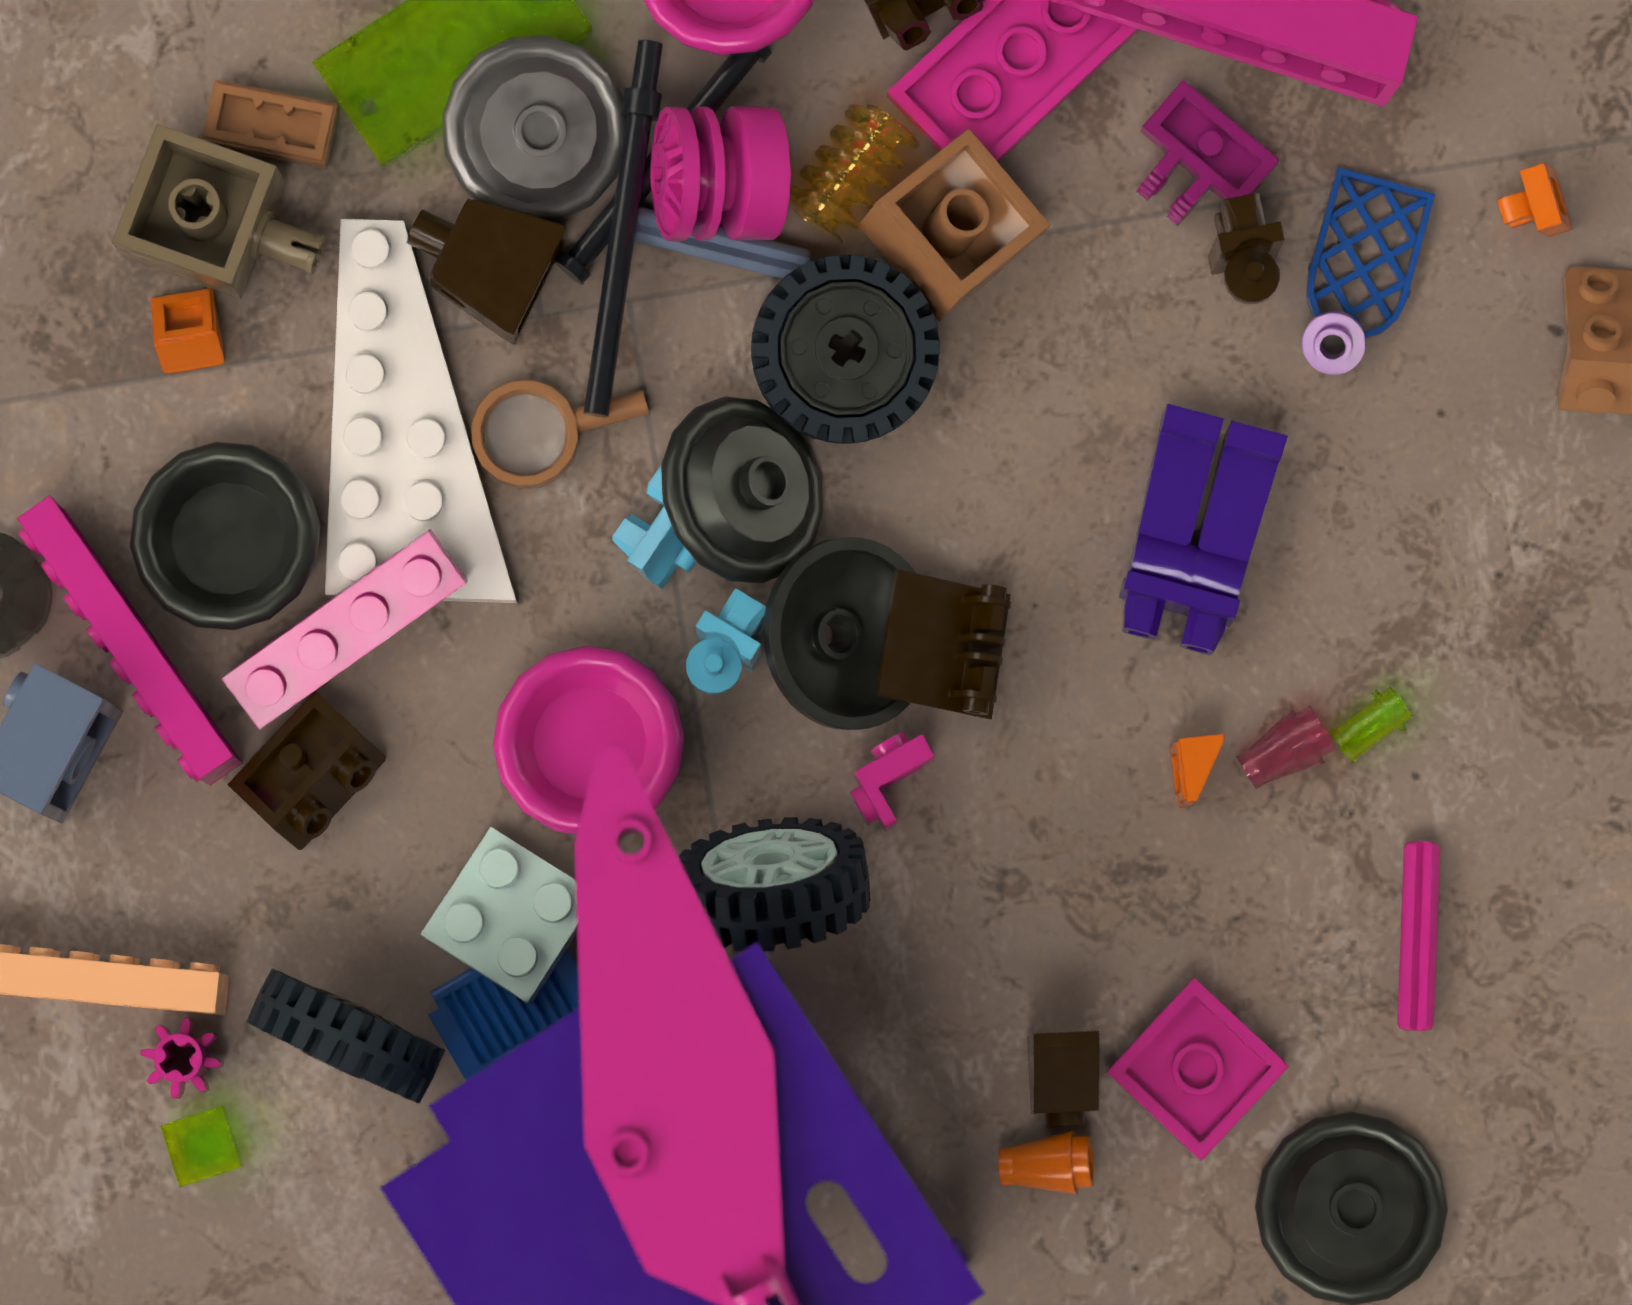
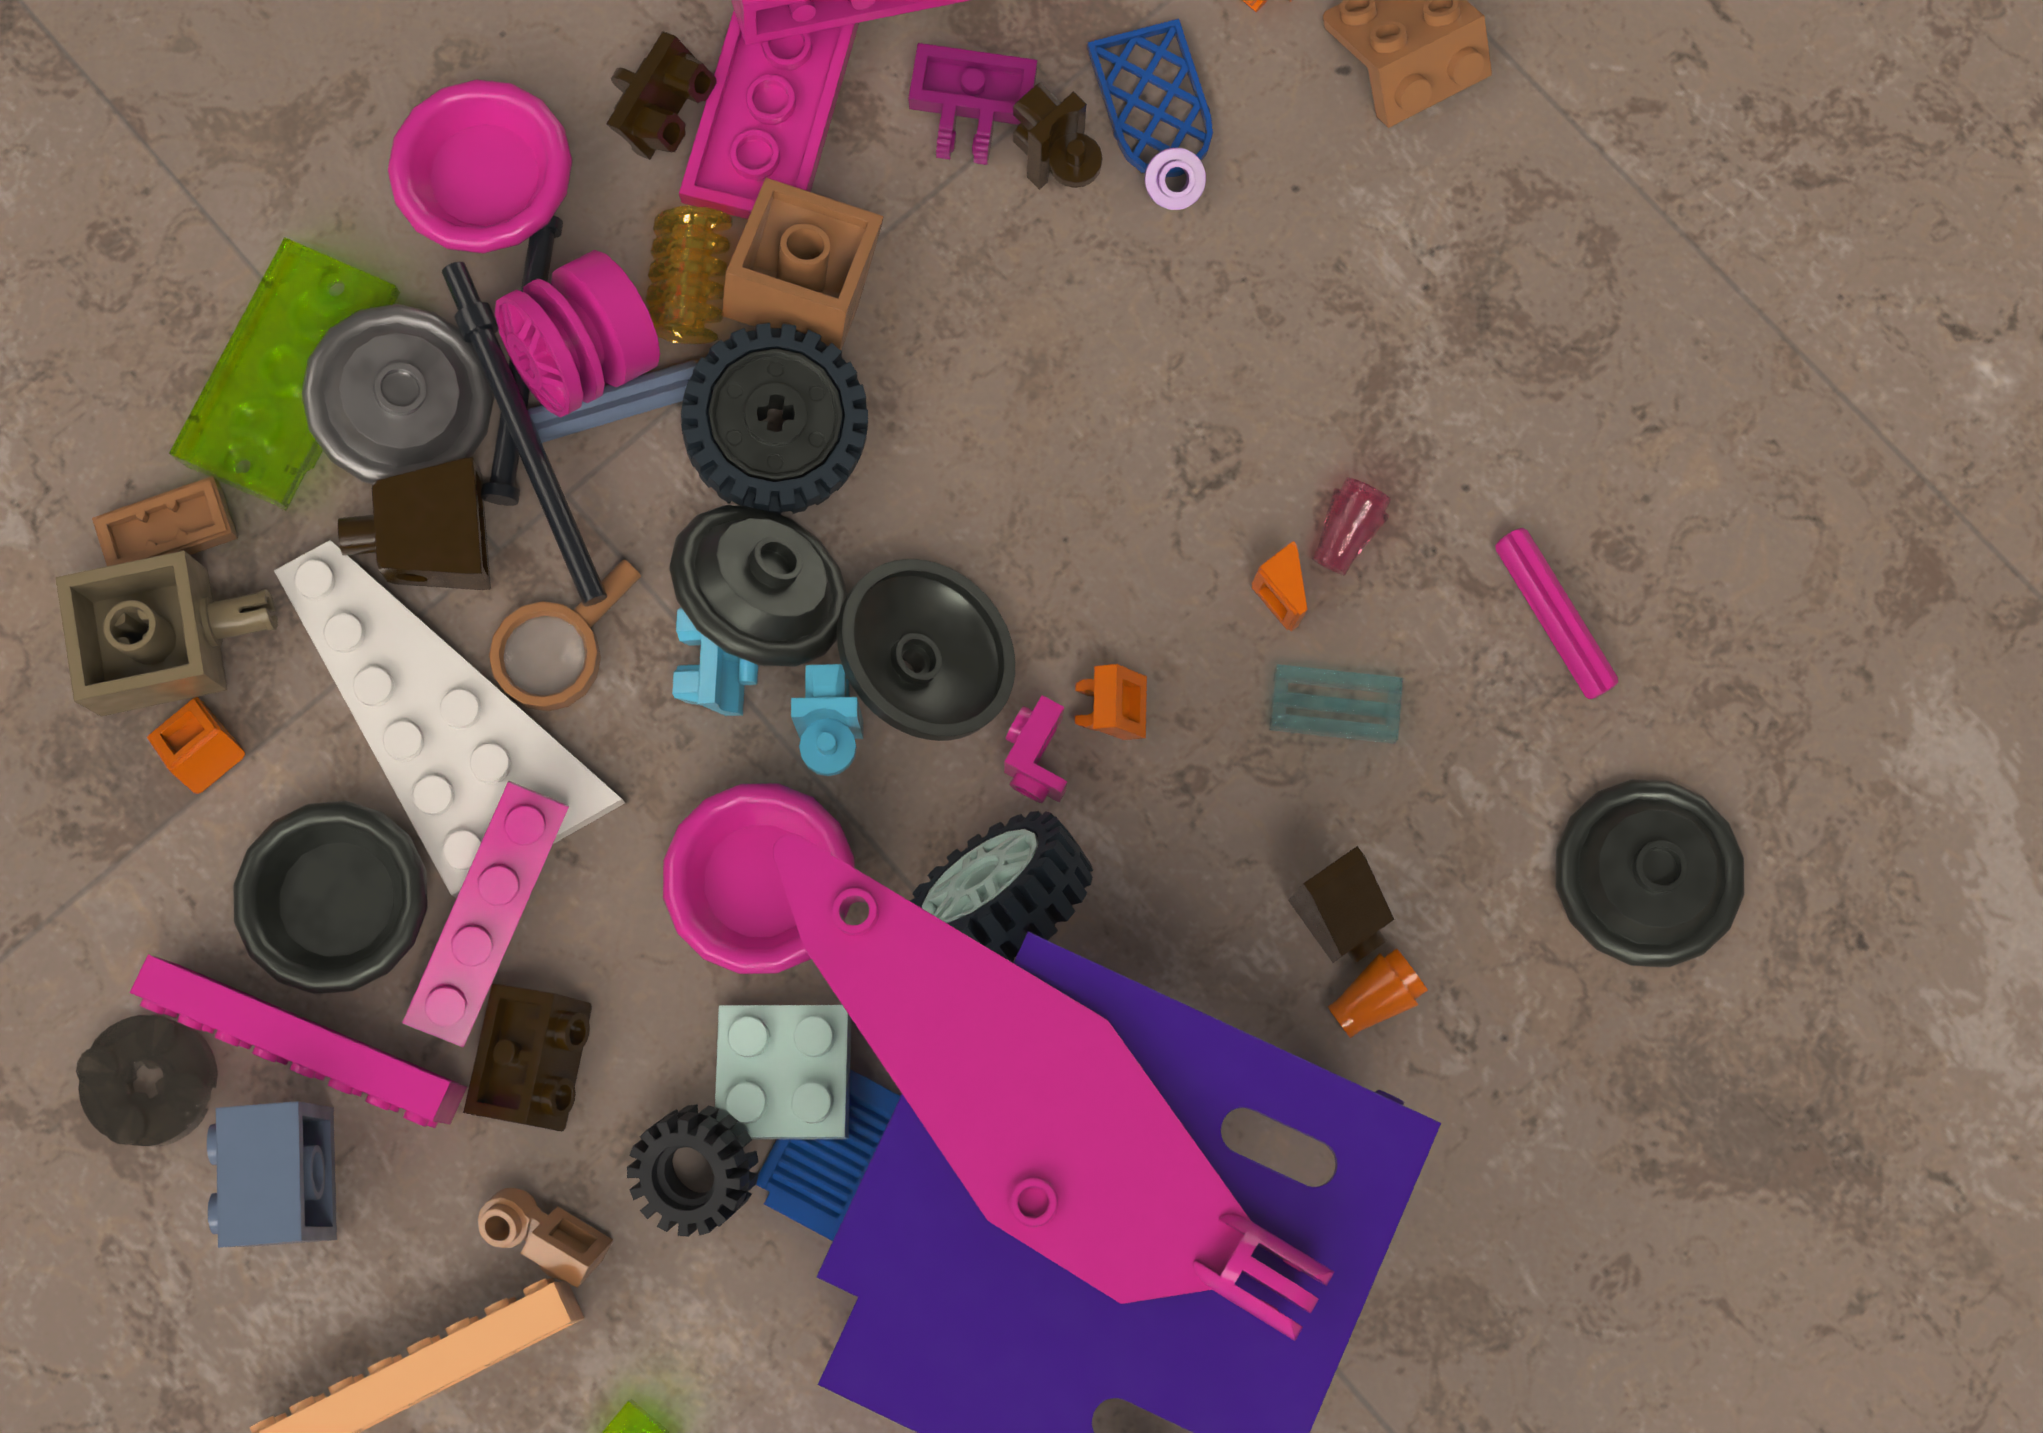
camera: 35 degrees left, 5 degrees down
dark pink gear [140,1018,224,1099] -> none
black wheel [246,968,445,1103] -> none
dark brown hinge [876,569,1011,719] -> none
dark pink plate [1105,978,1289,1161] -> none
dark purple hips [1119,404,1288,655] -> none
clear neon green pin [1327,687,1413,764] -> none
none -> medium nougat plate [478,1188,613,1288]
none -> black tyre [627,1104,759,1237]
none -> orange tile [1075,664,1147,740]
none -> clear light blue tile [1269,664,1403,744]

